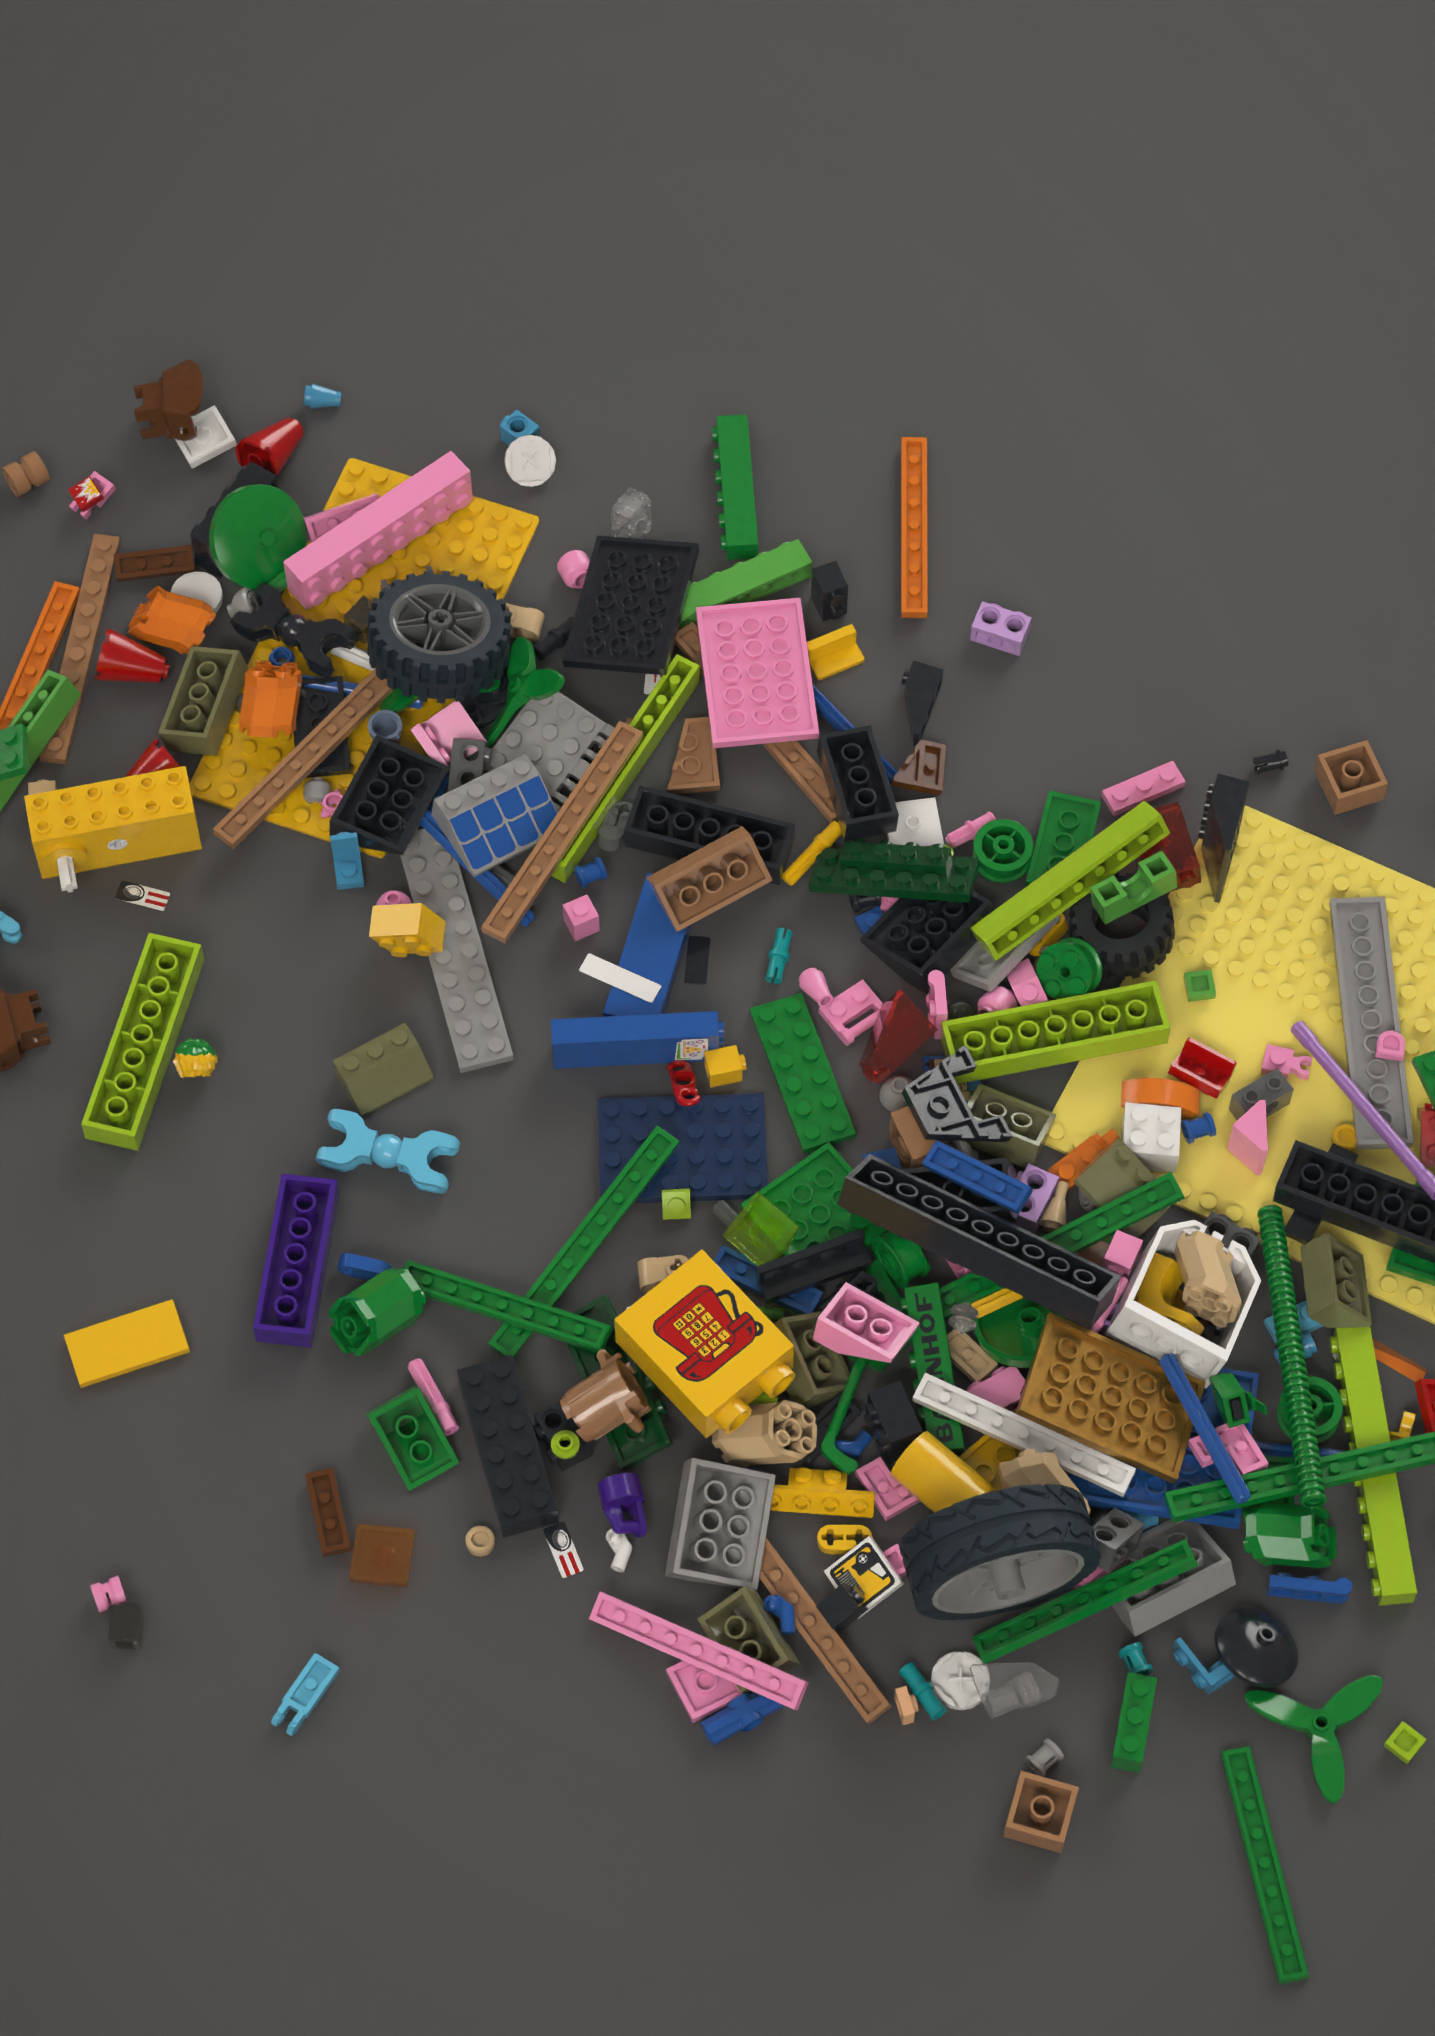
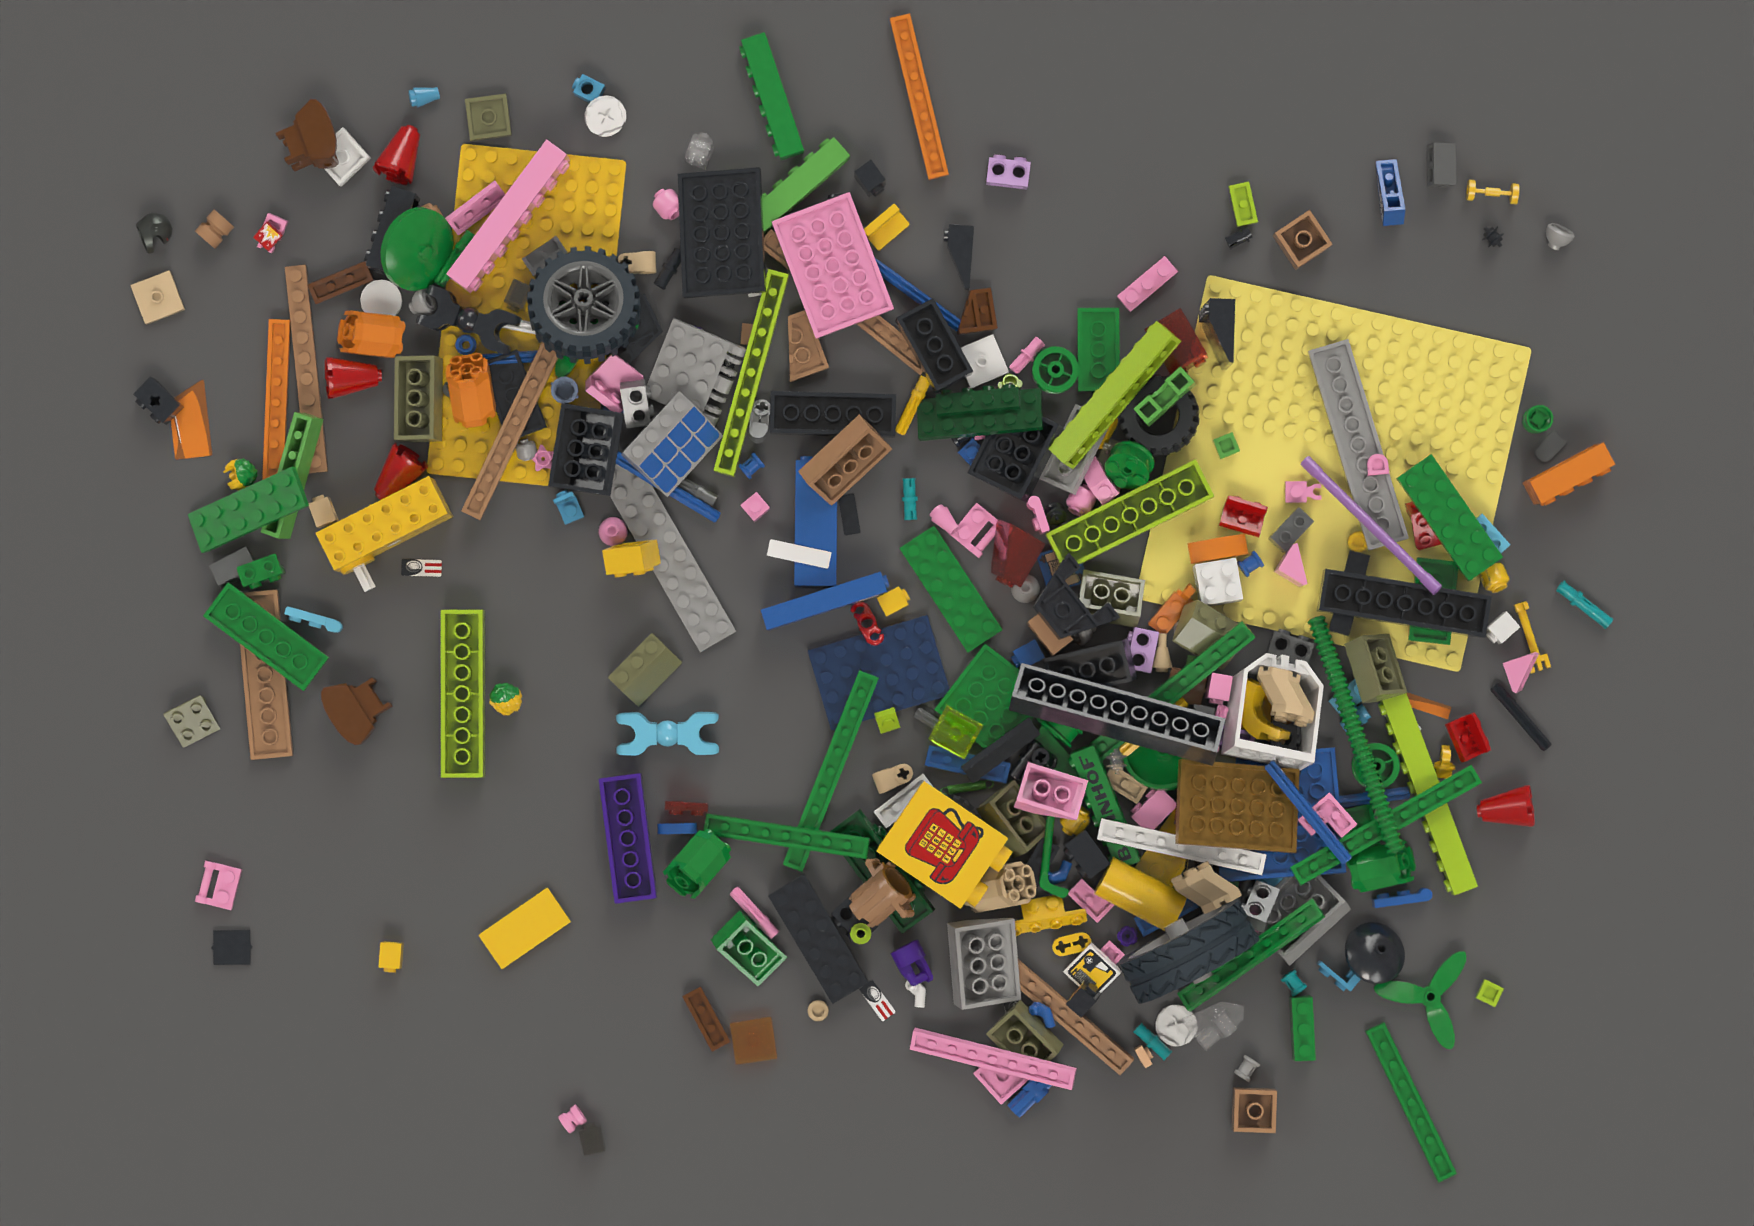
camera: 20 degrees left, 25 degrees up
medium azure hinge [271,1653,340,1736] -> none
medium nougat plate [481,721,643,944] -> none
green piece [485,636,565,748] -> none
blue plate [922,1140,1033,1215] -> none
green piece [1209,1372,1268,1428] -> none
none -> olive plate [465,94,512,141]
none -> clear red plate [665,801,709,816]
none -> yellow head [1060,806,1091,836]
none -> lime plate [1228,182,1258,227]

